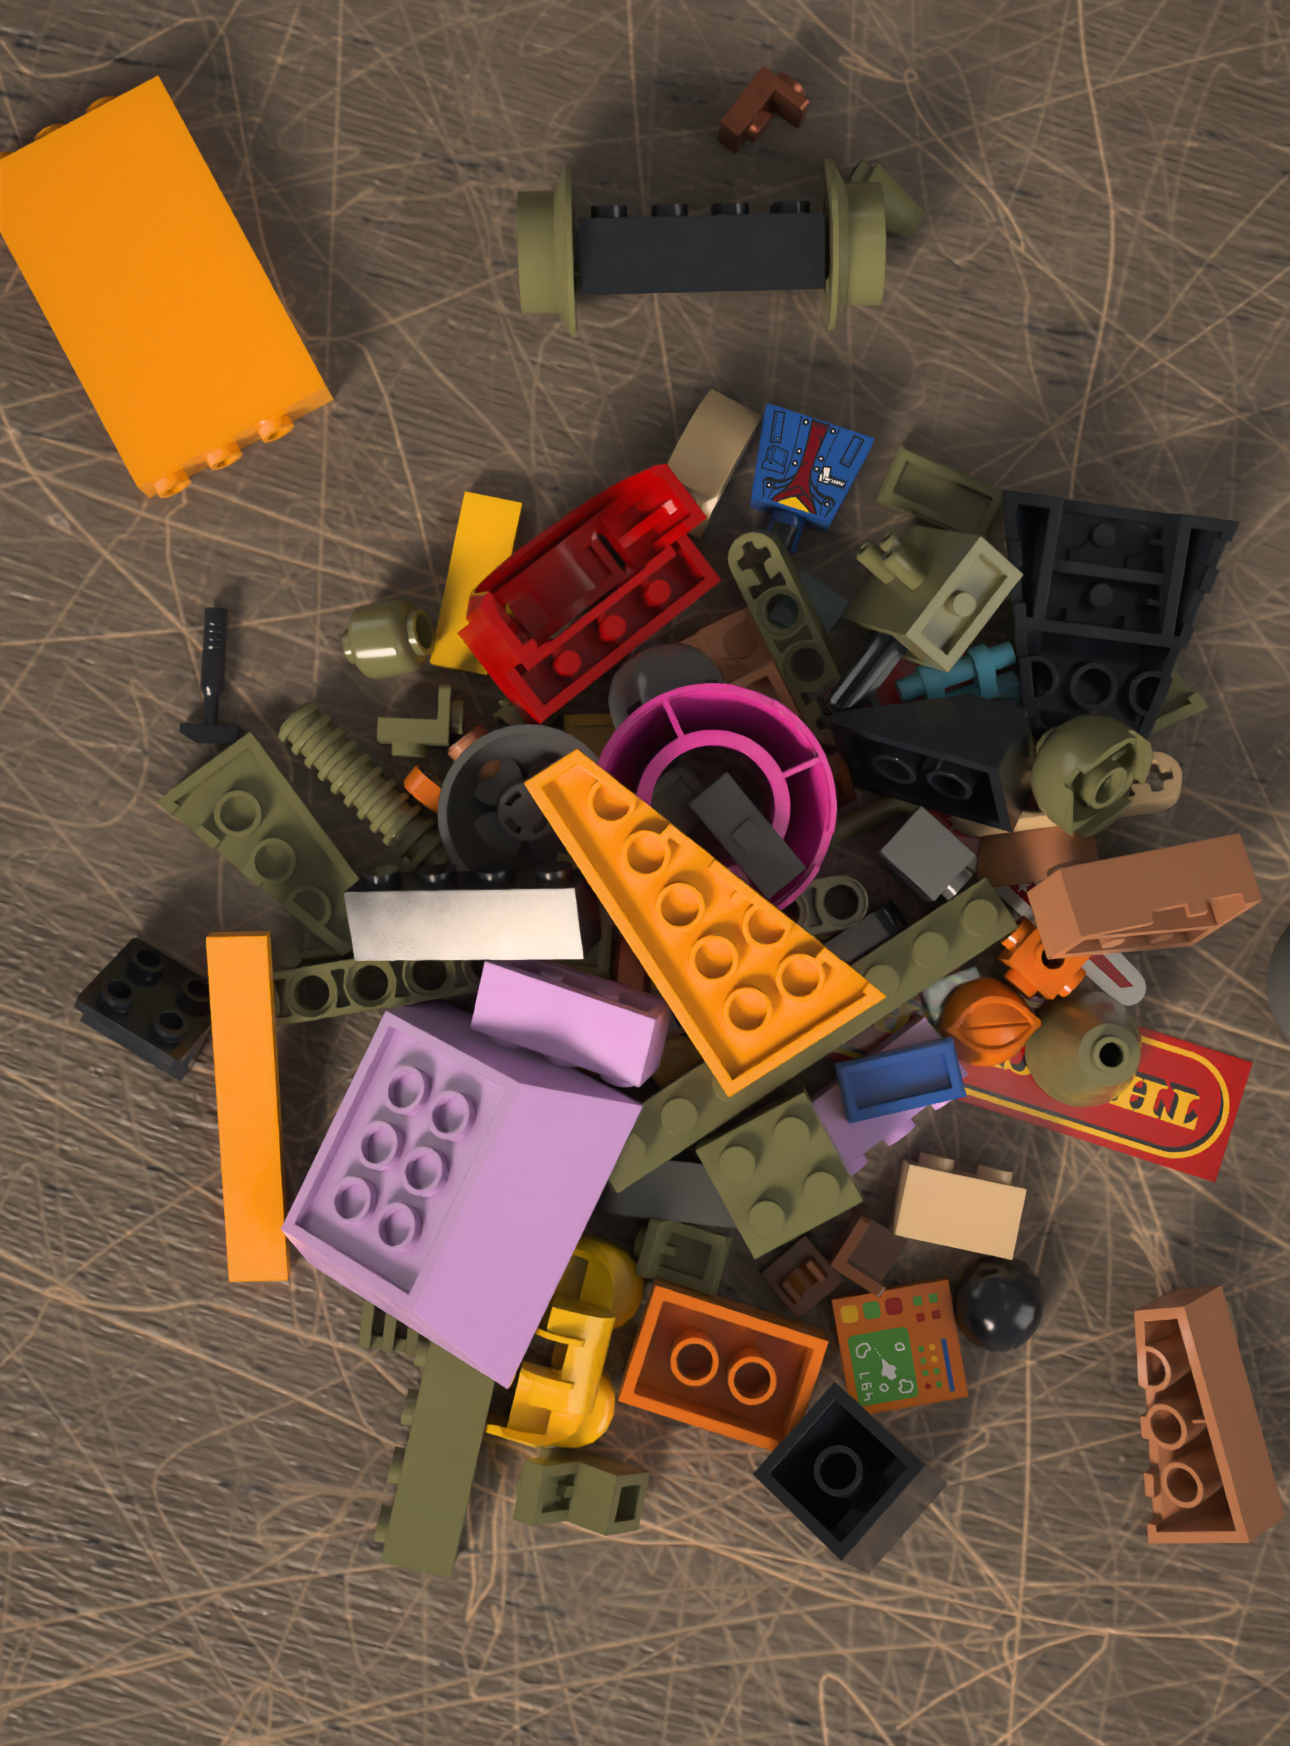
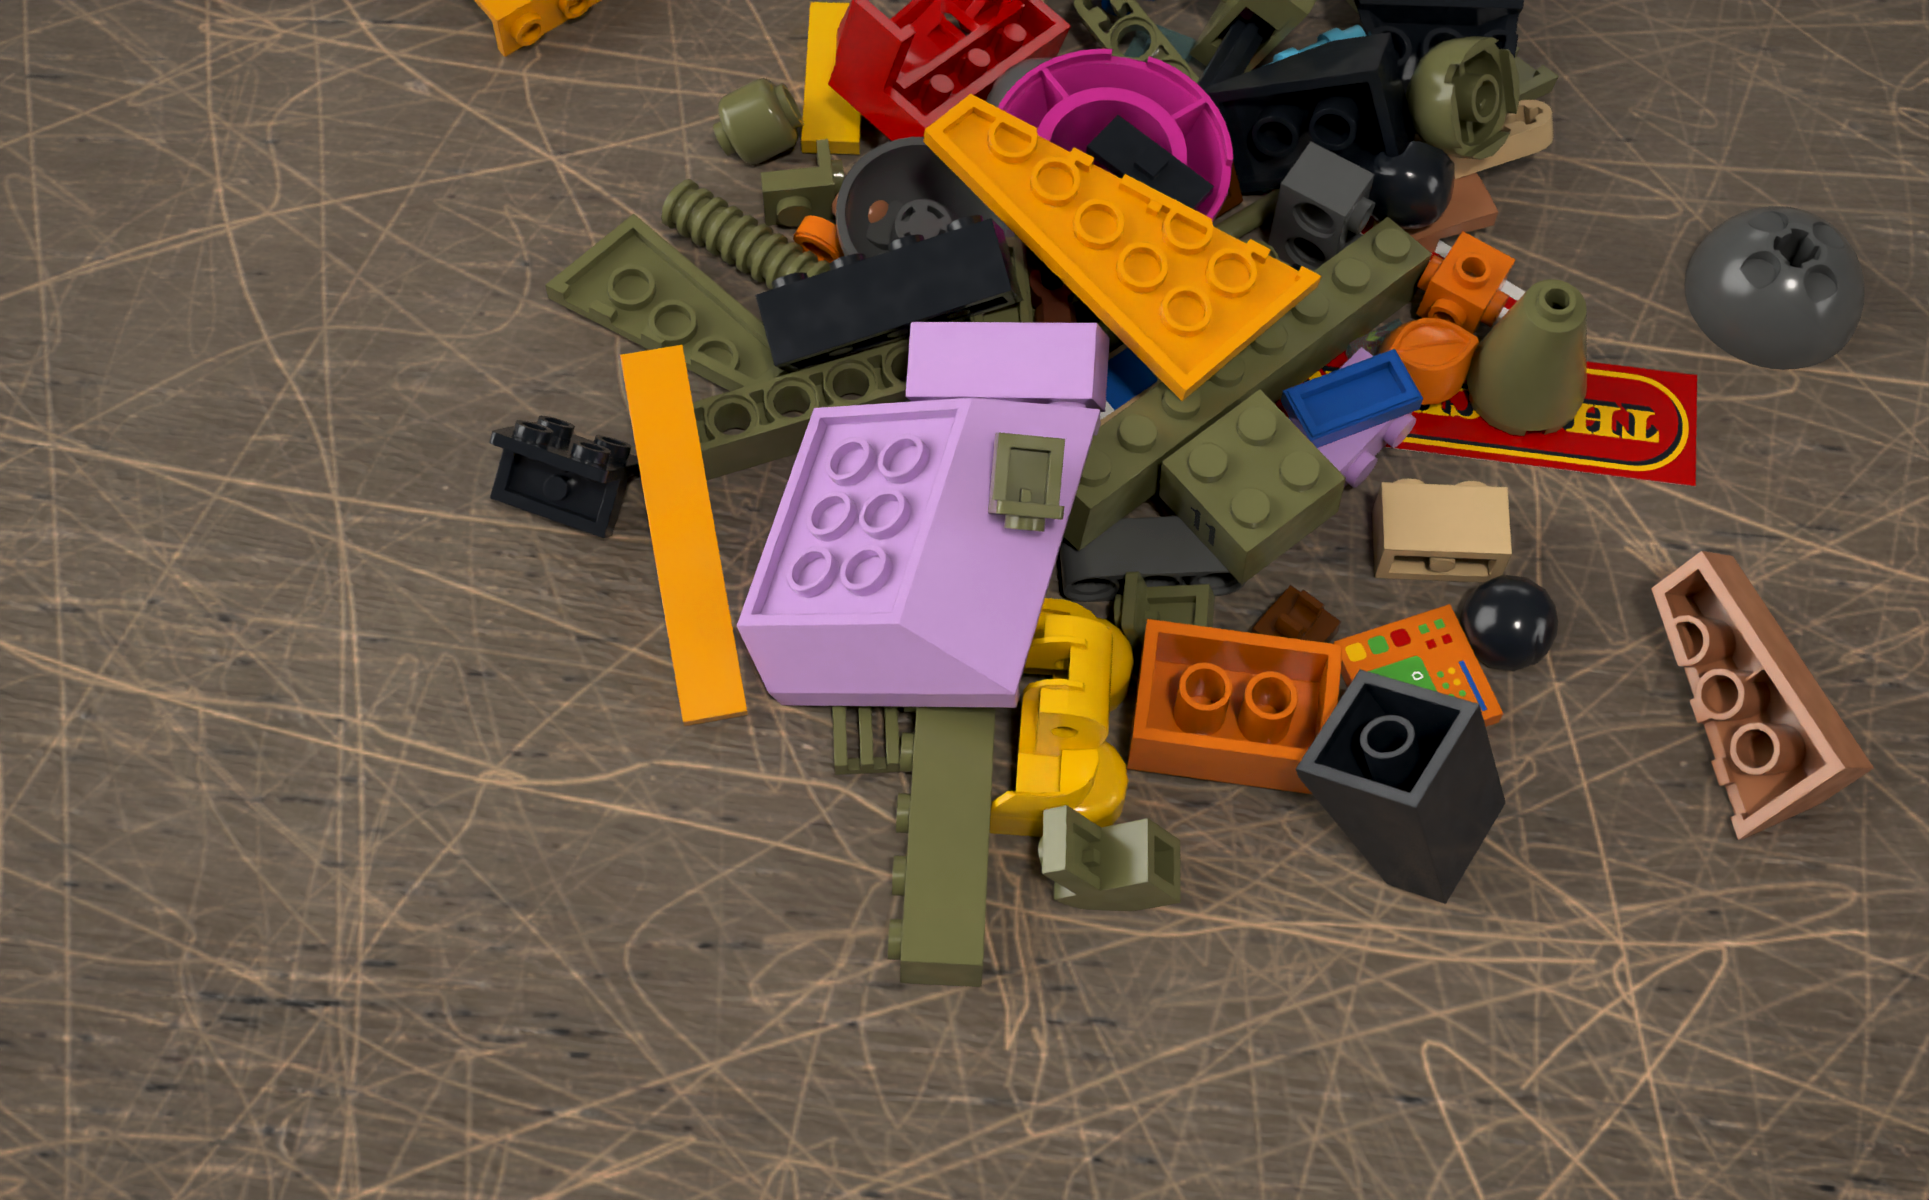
camera: 10 degrees left, 25 degrees down
black piece [179,607,240,746] -> none
reddish brown panel [824,1207,907,1298] -> none
nougat wedge [1027,833,1263,959] -> none
none -> olive bracket [988,432,1065,532]
none -> black hair [1366,141,1455,230]

